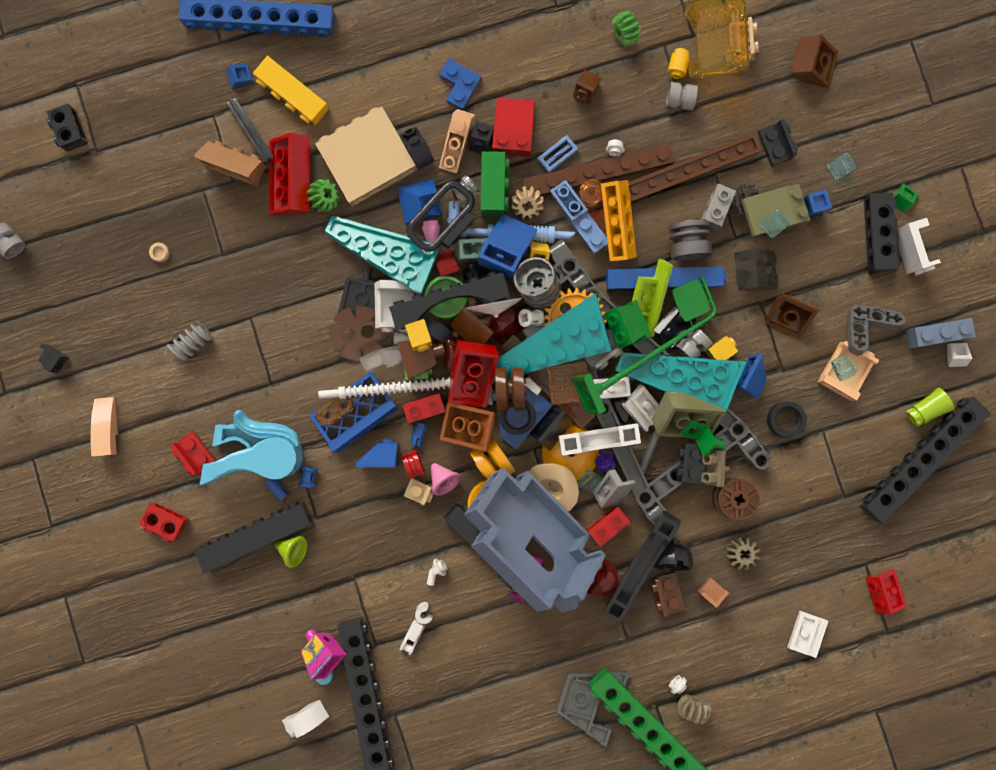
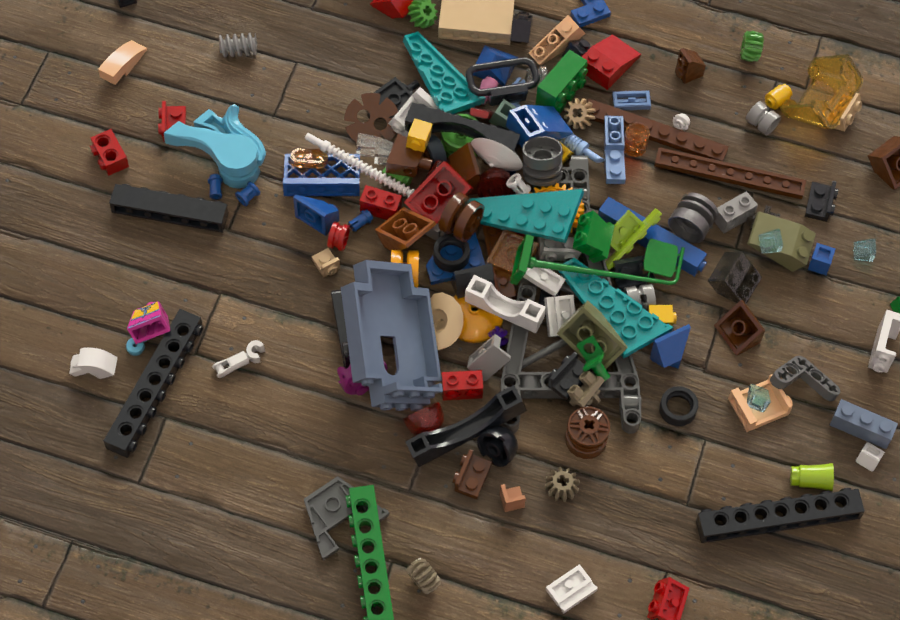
camera: 30 degrees right, 25 degrees down
lime hat [274,536,308,568] -> none
white plate [427,558,447,586] -> none
bright pink hat [431,463,461,496] -> none
white tile [526,376,542,395] -> none
clear light blue slope [578,469,603,493] -> none
light orange brick [601,180,637,261] -> none
white plate [669,675,687,694] -> none
black brick [863,192,900,273] -> none

